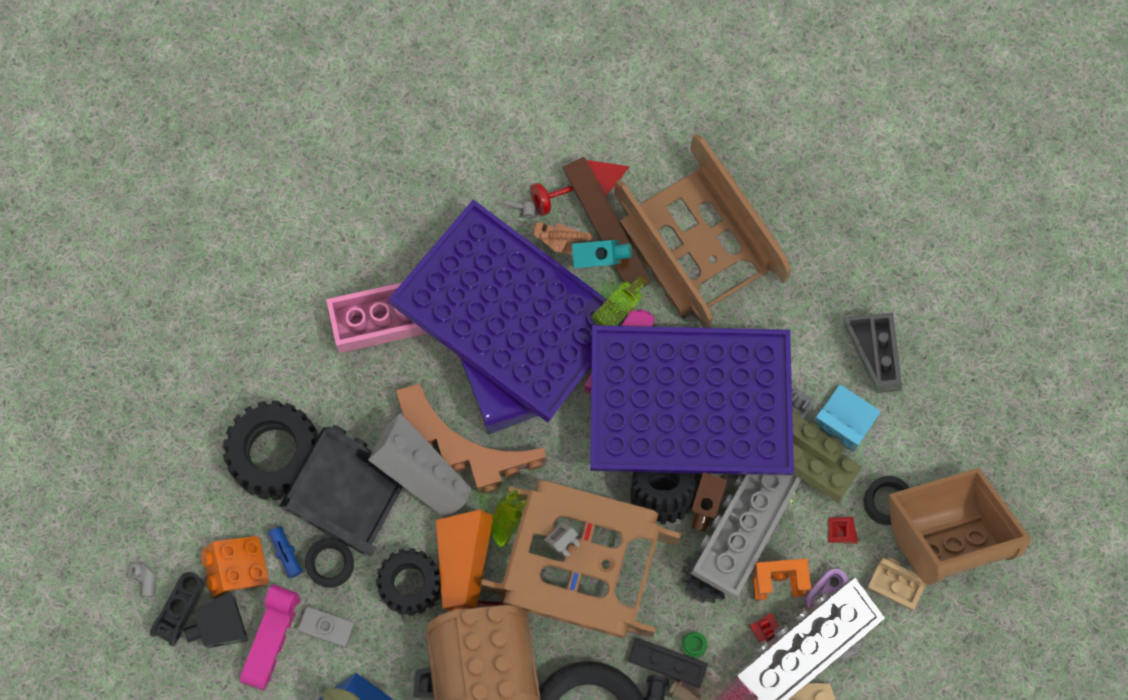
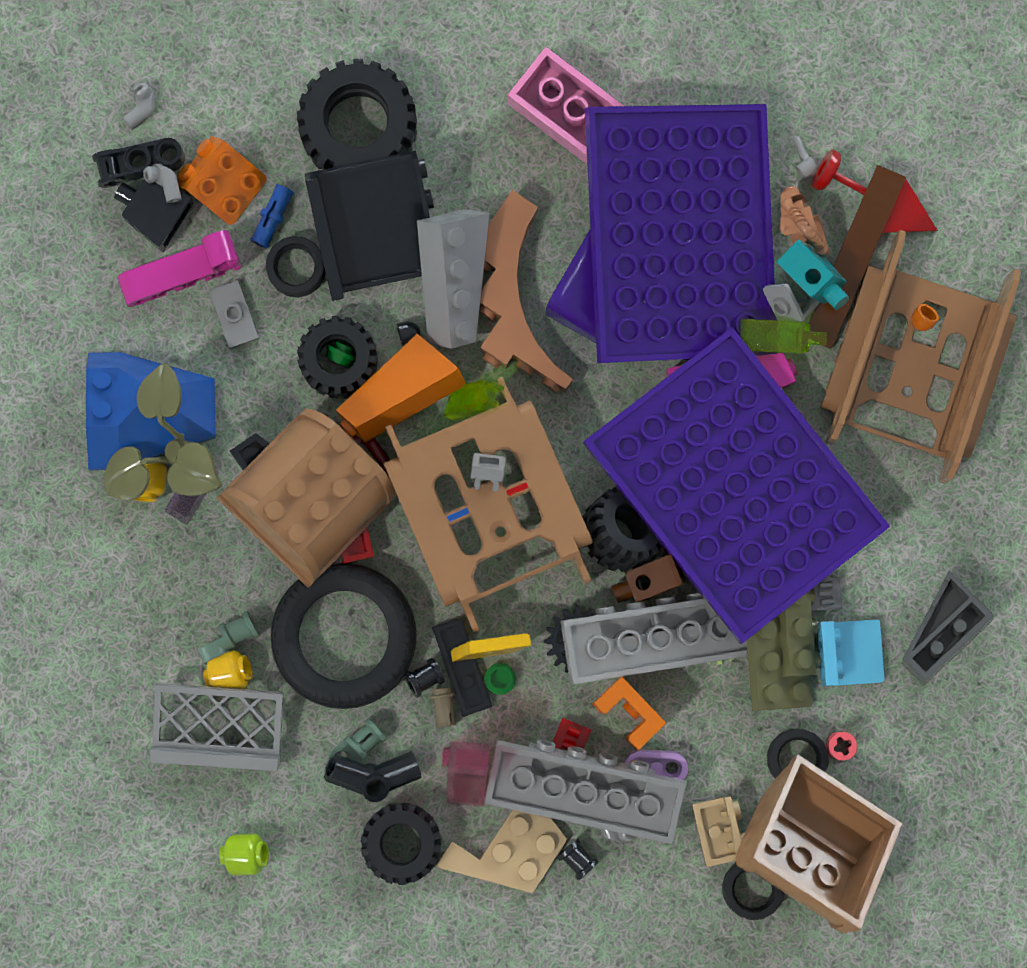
camera: 50 degrees right, 10 degrees up
red slope [828,517,858,544] -> none
none -> light grey arm [144,164,182,203]
none -> green plate [326,341,356,367]
none -> red tile [340,527,374,564]
none -> black hinge [397,321,420,347]
none -> yellow tile [451,633,531,662]
none -> black bush [557,838,599,881]
none -> black tyre [722,863,784,920]
none -> light grey bracket [763,284,820,323]
none -> coral bush [825,732,857,761]
none -> orange hinge [911,304,939,331]

